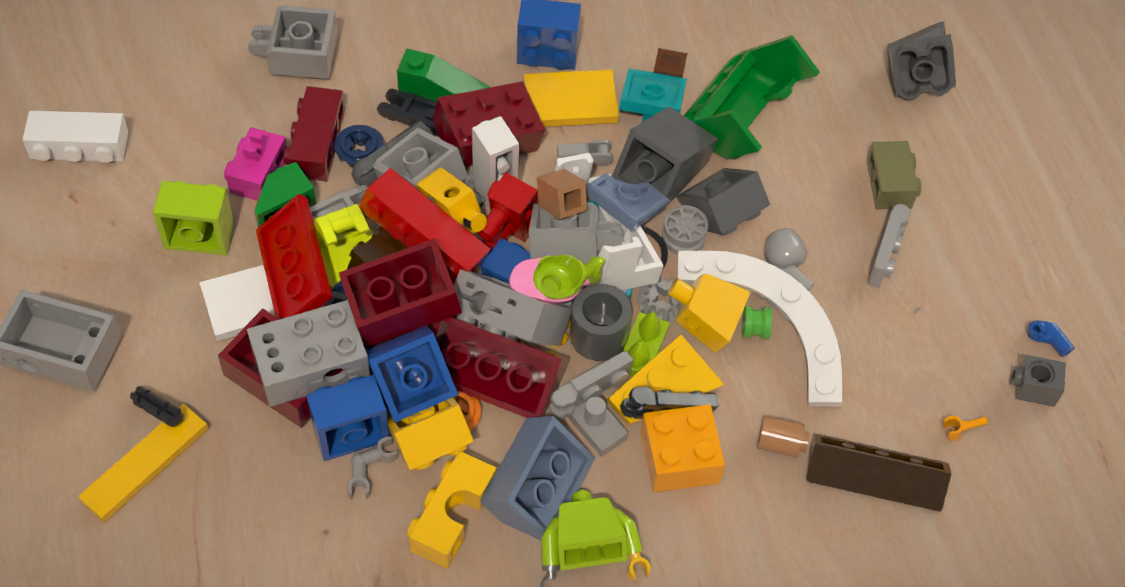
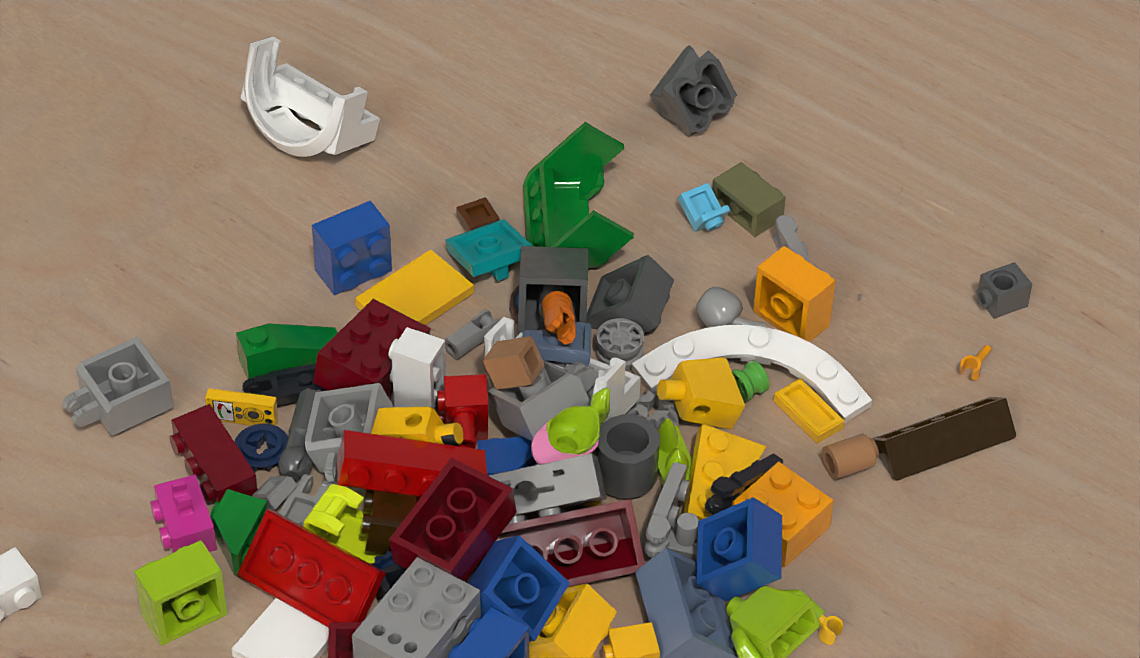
camera: 35 degrees left, 10 degrees down
blue arm [1028,320,1075,357] -> none
none -> yellow tile [205,388,278,426]
none -> light grey tile [252,476,298,510]
none -> orange hinge [542,291,576,345]
none -> medium azure bracket [677,183,731,232]
none -> blue brick [696,497,782,602]
none -> light orange brick [753,246,836,342]
none -> yellow tile [773,378,845,444]

